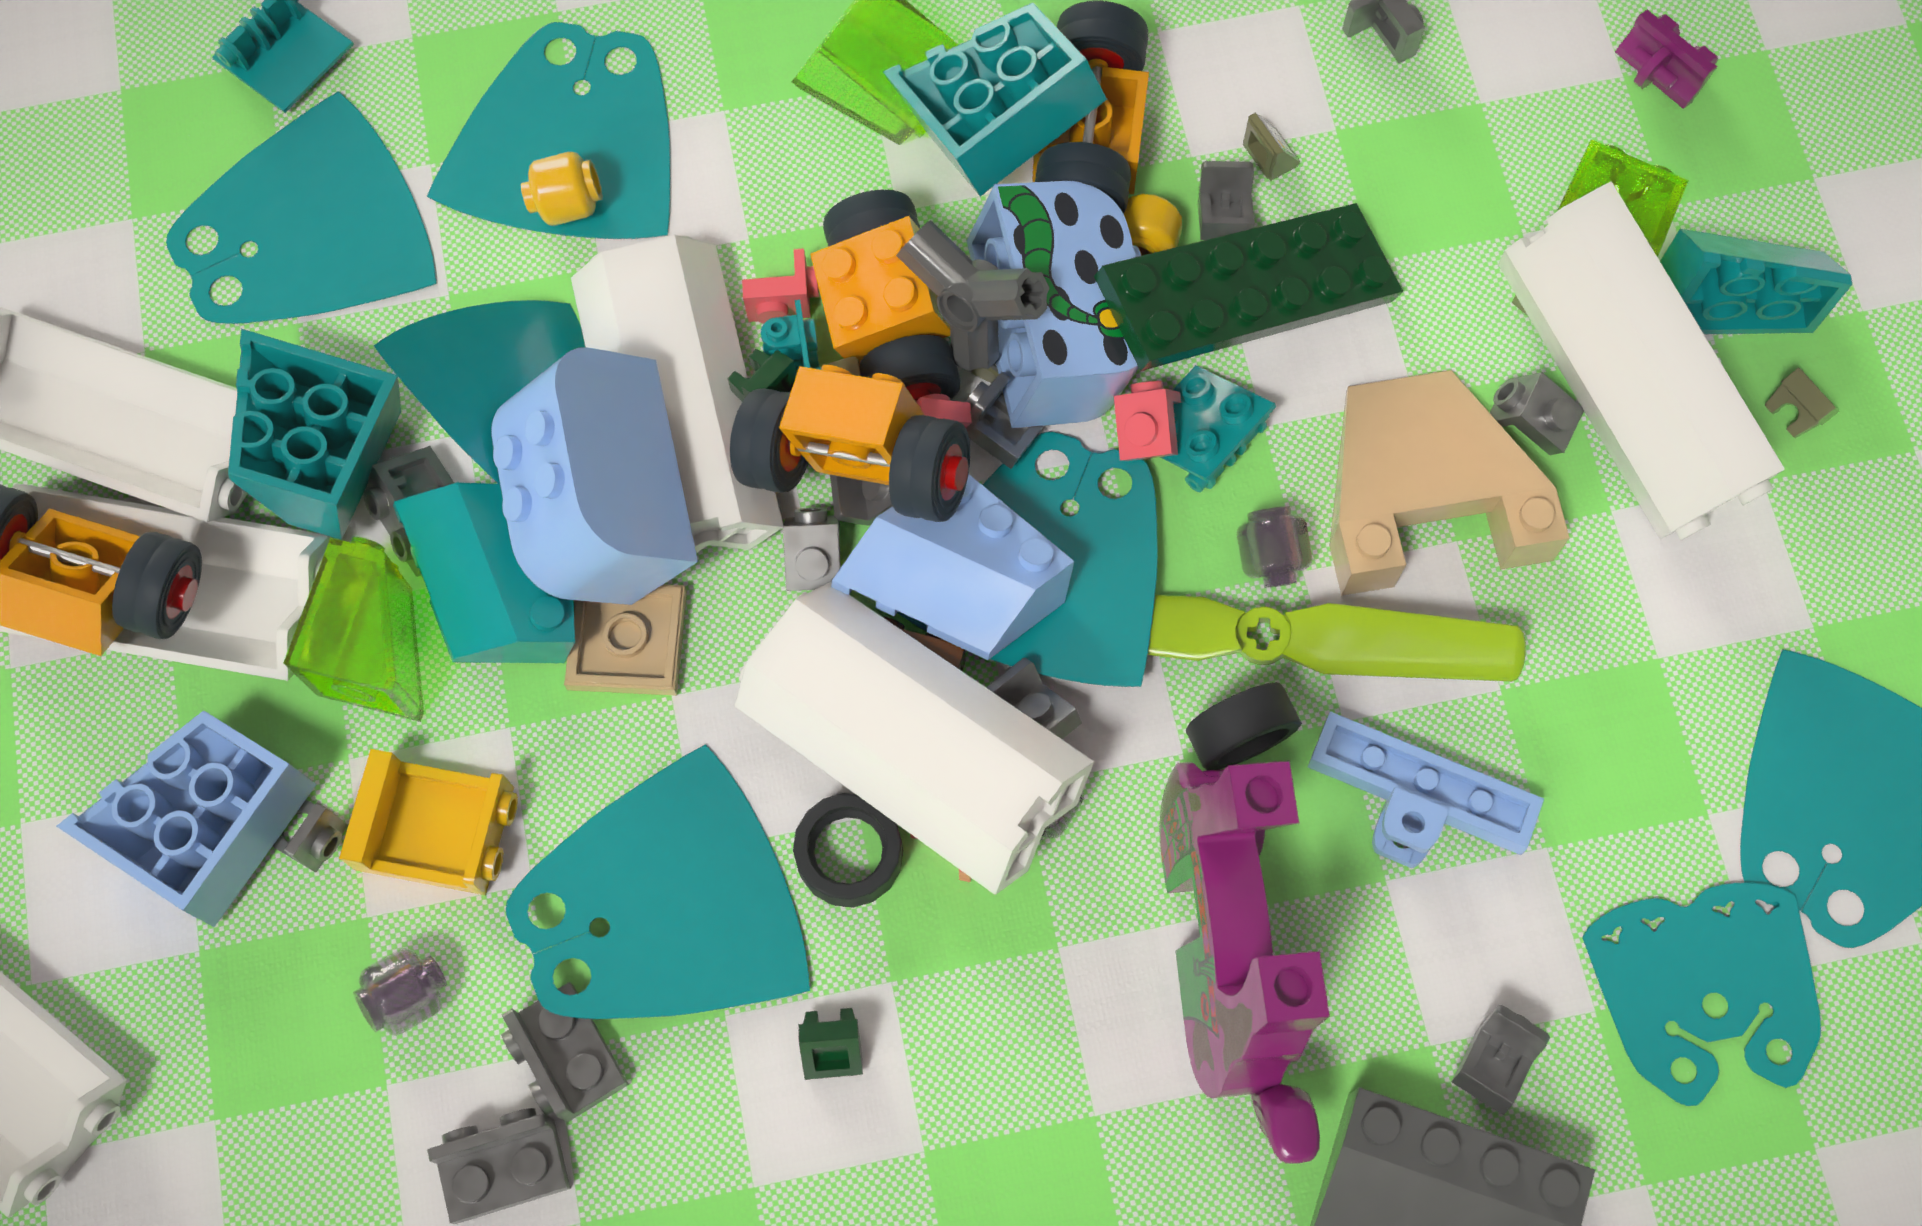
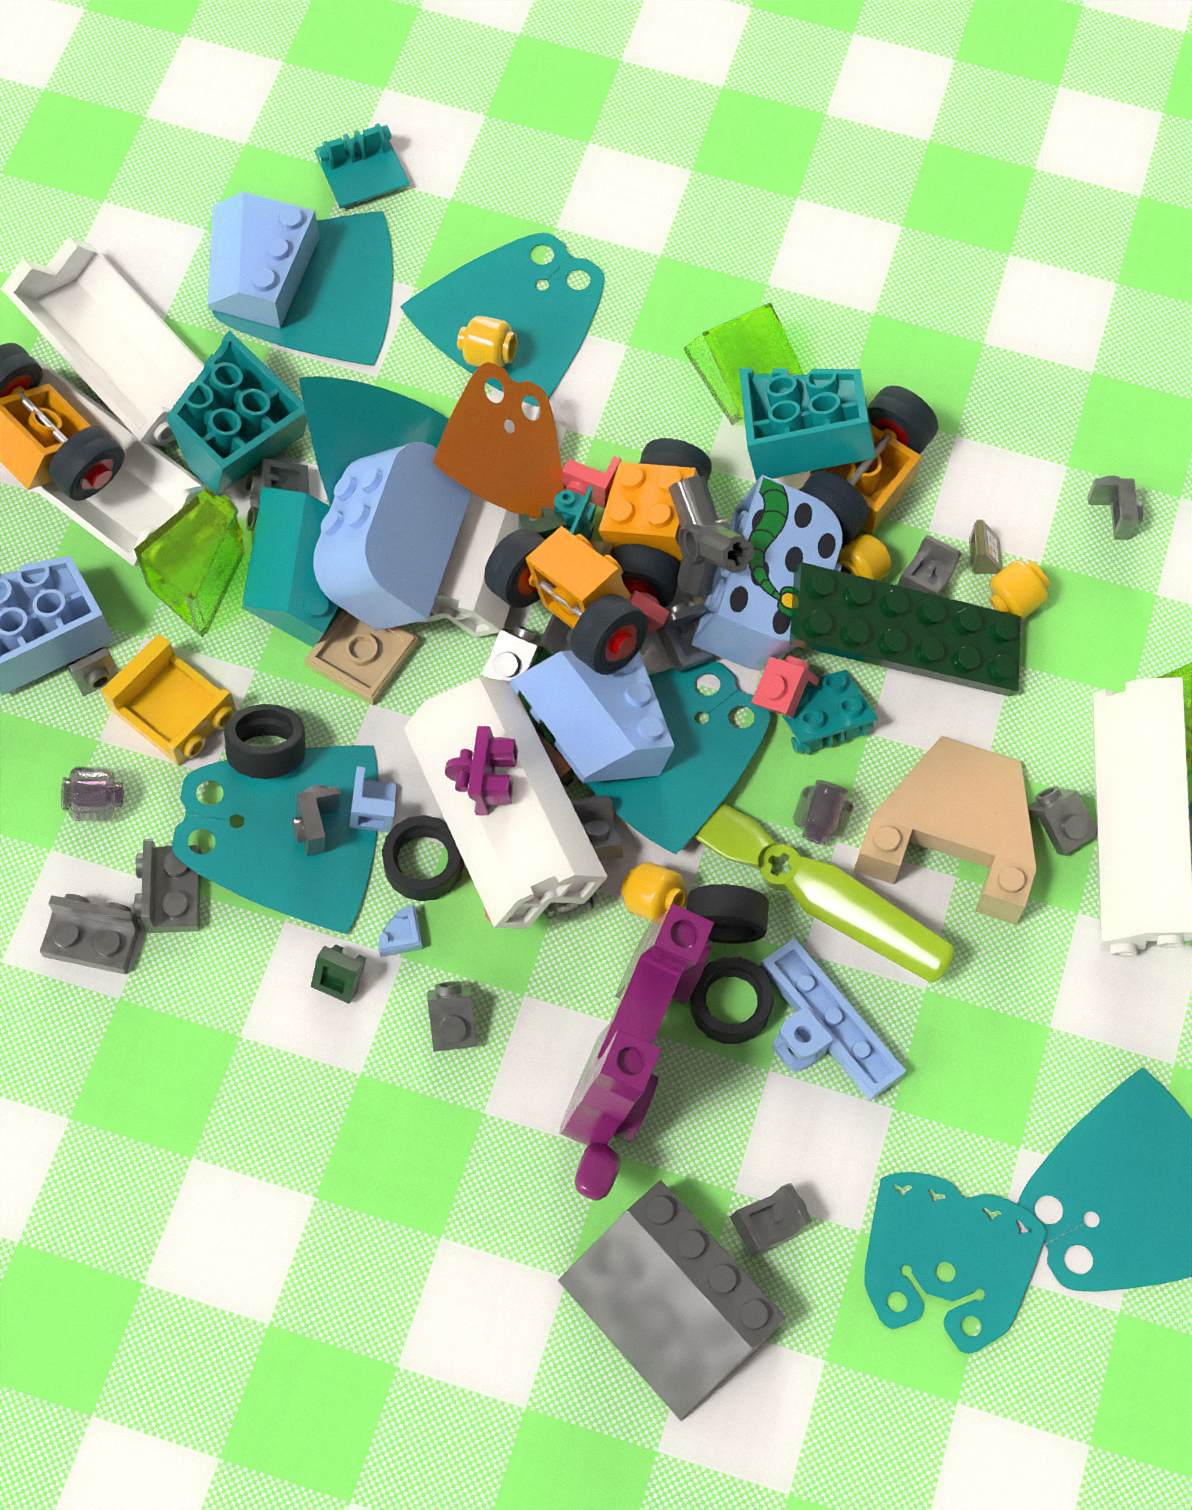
camera: 25 degrees right, 5 degrees down
none -> light blue wedge [208,191,319,329]
none -> black tyre [224,704,306,779]
none -> flat silver bracket [292,785,341,856]
none -> light blue panel [349,766,396,833]
none -> light blue tile [379,905,423,957]
none -> flat silver bracket [427,981,477,1052]
none -> orange piece [432,362,564,519]
none -> magenta hips [445,726,518,816]
none -> yellow head [621,862,687,921]
none -> black tyre [690,957,774,1044]
none -> yellow head [988,560,1051,620]

